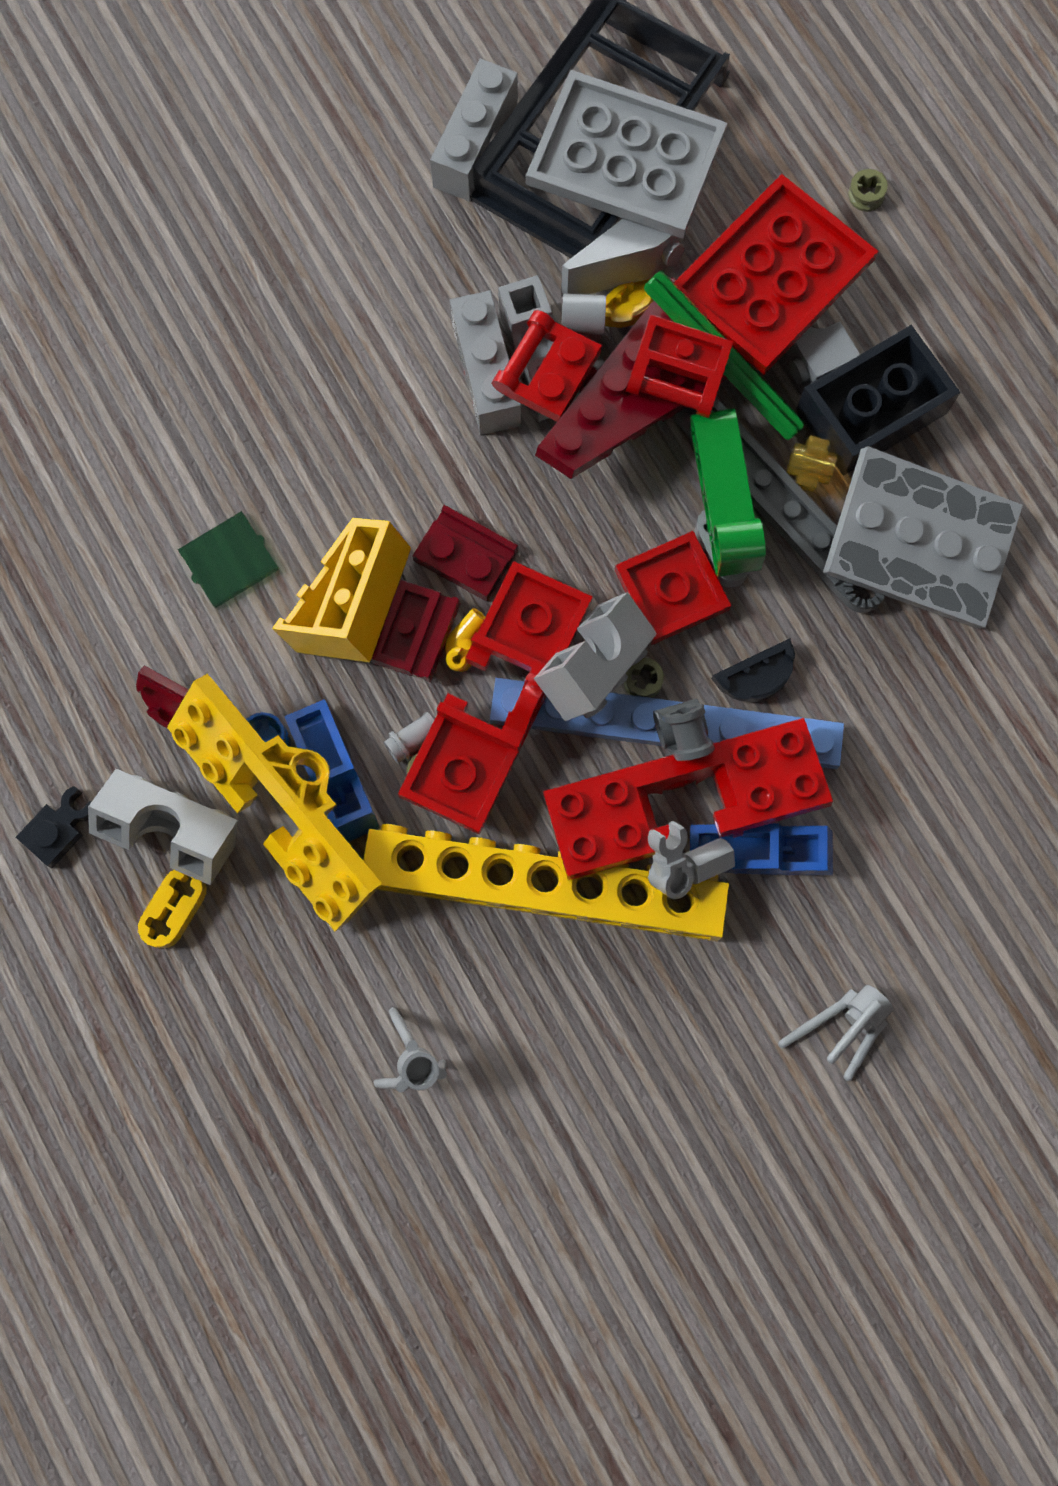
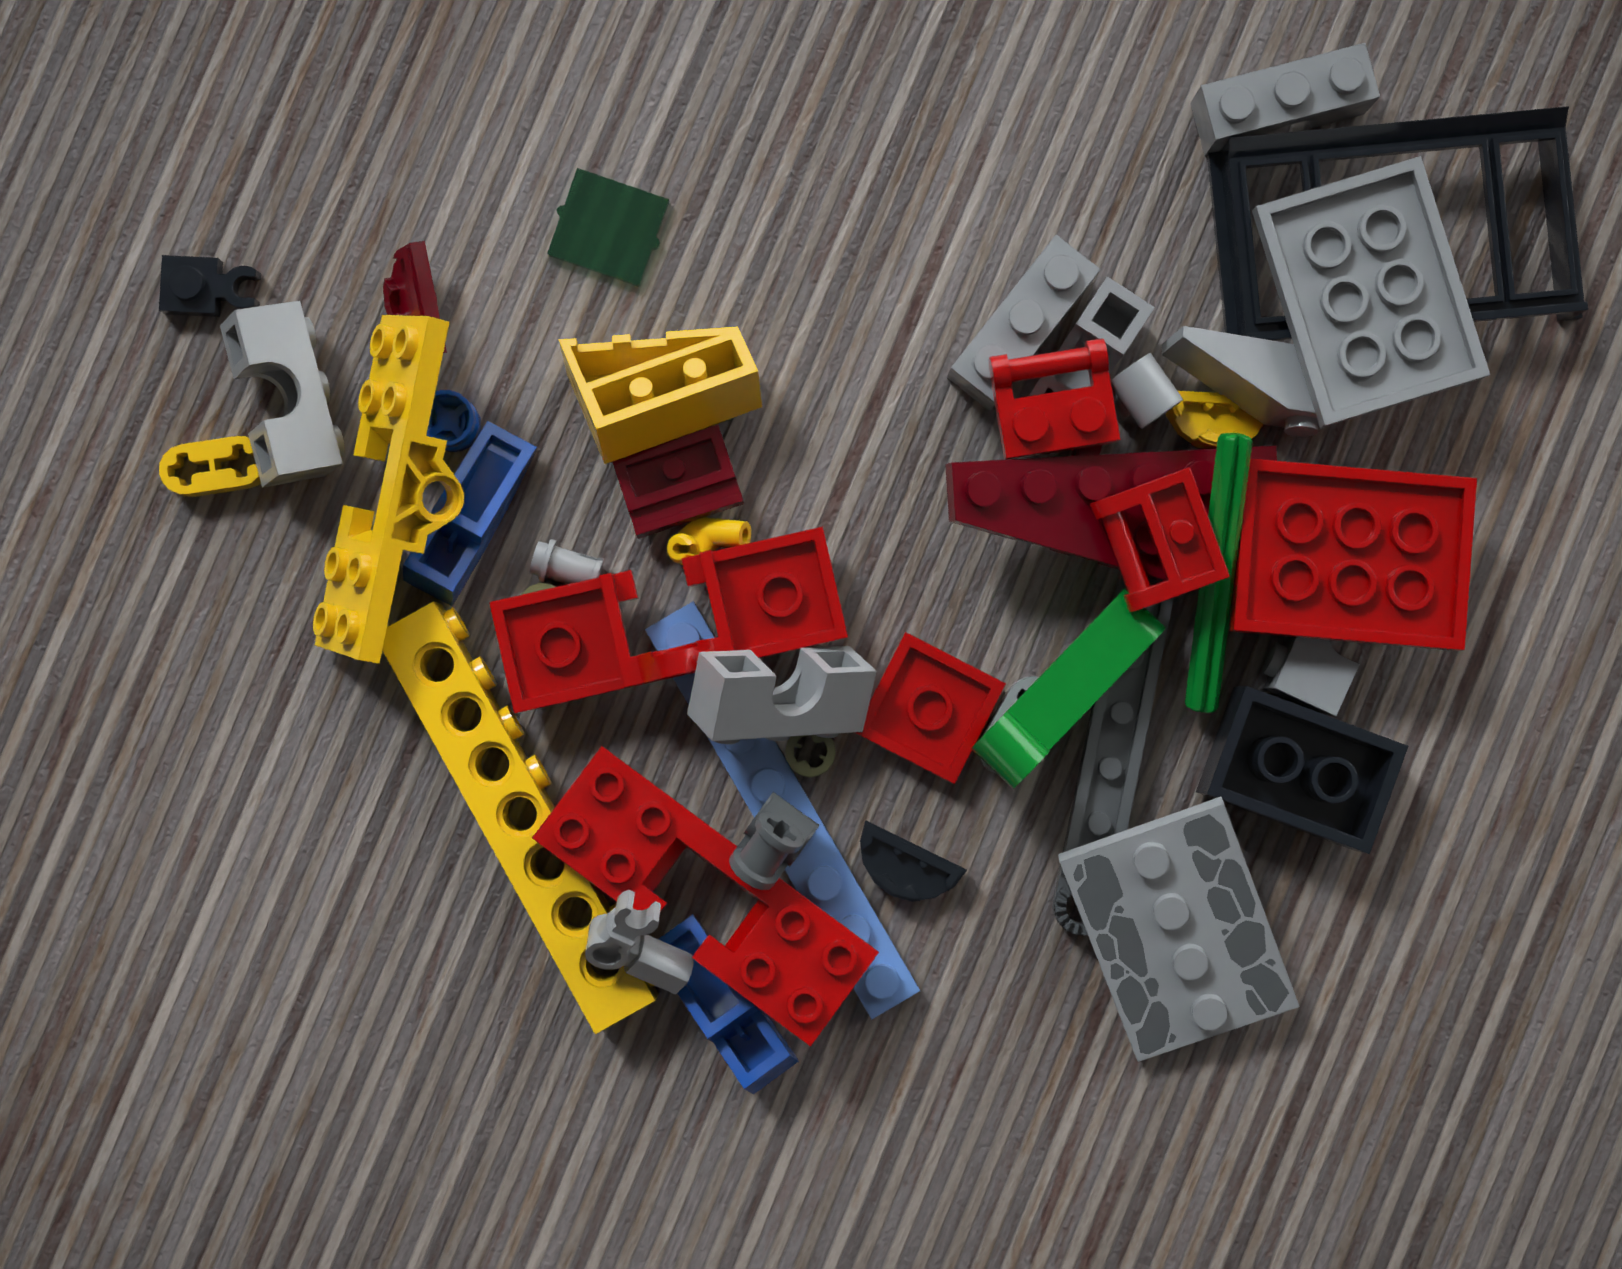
camera: 50 degrees right, 10 degrees up
light grey plant [374,1007,447,1092] -> none
dark red plate [412,505,518,602] -> none
light grey plant [778,985,894,1081] -> none
clear yellow gear [786,435,837,492] -> none
olive bush [848,169,888,212] -> none

